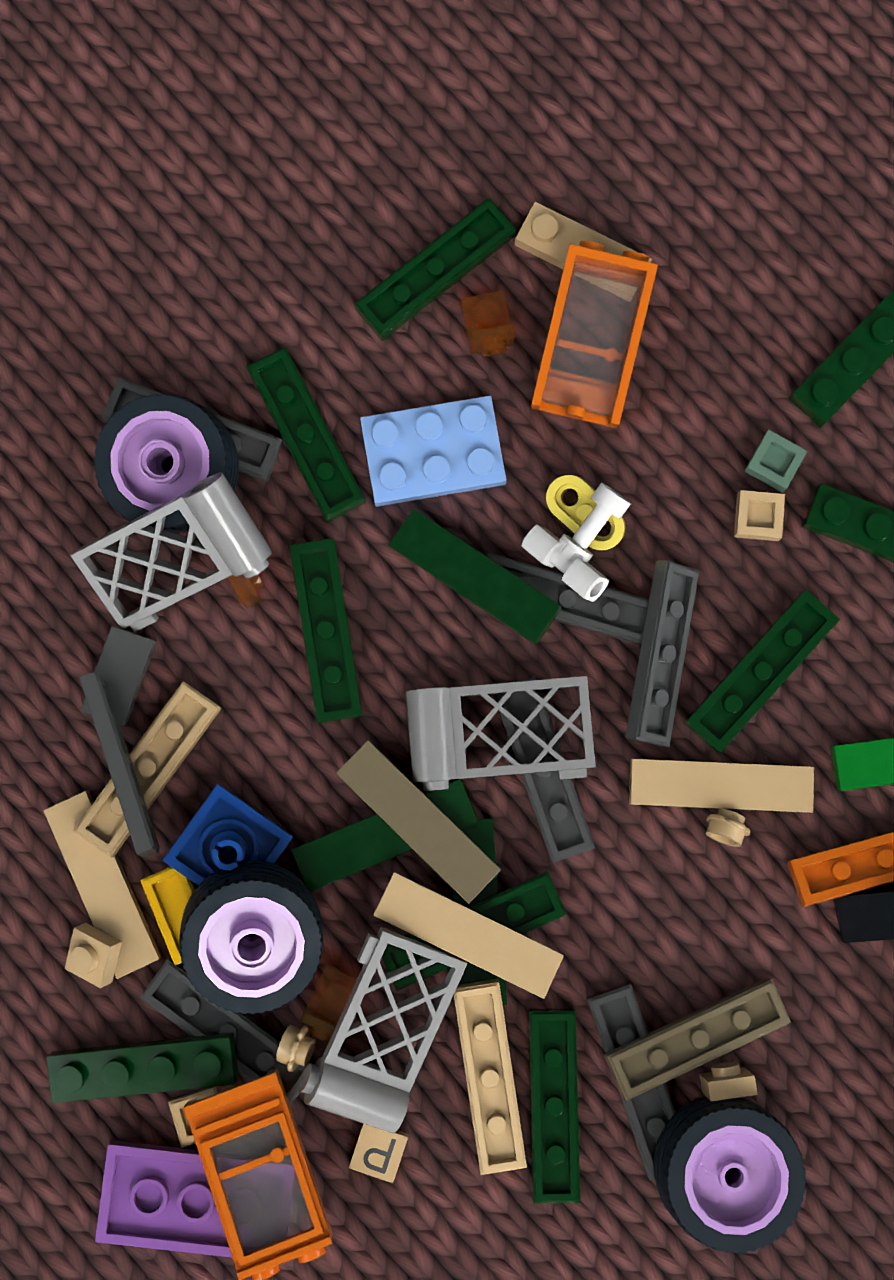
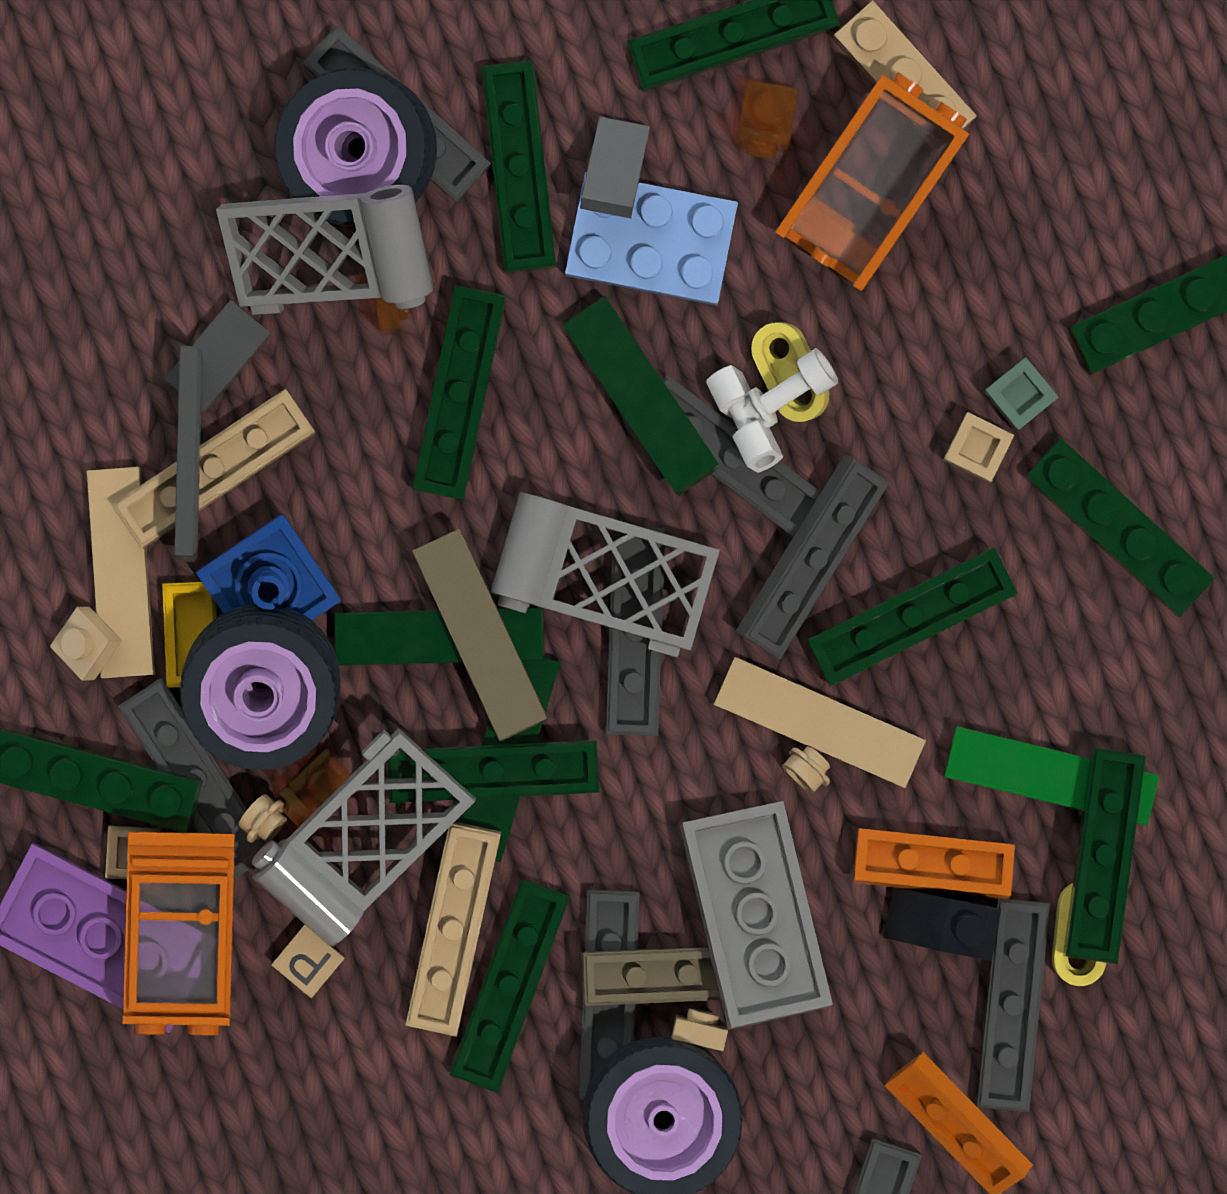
camera: 25 degrees right, 5 degrees up
tan tile [374,872,564,999] -> none
none -> dark grey tile [580,116,650,219]
none -> light grey plate [680,801,833,1030]

